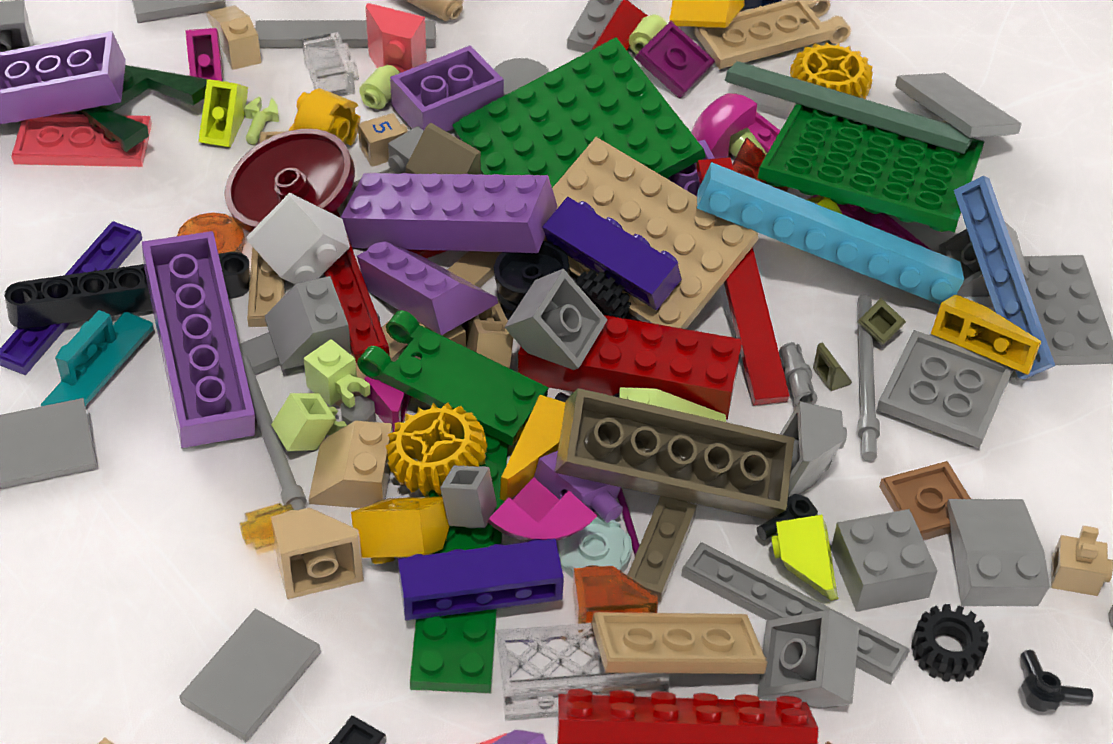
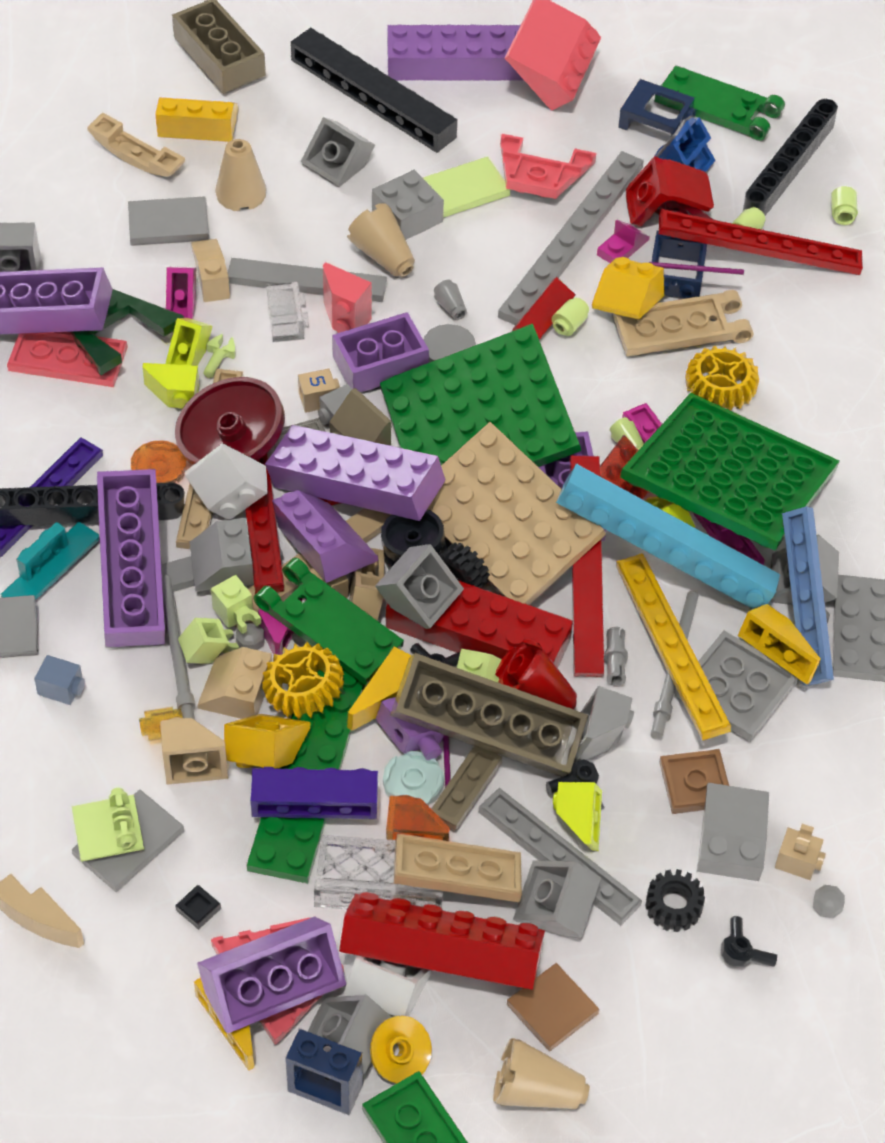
camera: 10 degrees right, 5 degrees up
yellow brick [289,88,361,146] -> none
yellowish green brick [359,65,400,109] -> none
light grey brick [440,466,497,528] -> none
dark pink brick [488,477,597,541] -> none
dark purple brick [542,196,682,311] -> none
magenta tile [635,21,715,99] -> none
dark pink brick [691,93,757,159] -> none
sand green tile [725,61,973,154] -> none
olive slope [813,342,852,391] -> none
light grey brick [831,509,937,612] -> none
olive slope [857,298,906,346] -> none
light grey tile [895,73,1022,138] -> none
none -> sand blue brick [34,655,85,705]
none -> yellowish green hinge [72,788,144,862]
none -> neon yellow slope [142,363,199,409]
none -> light grey cone [434,279,467,320]
none -> red cone [495,639,577,710]
none -> yellow tile [616,553,731,741]

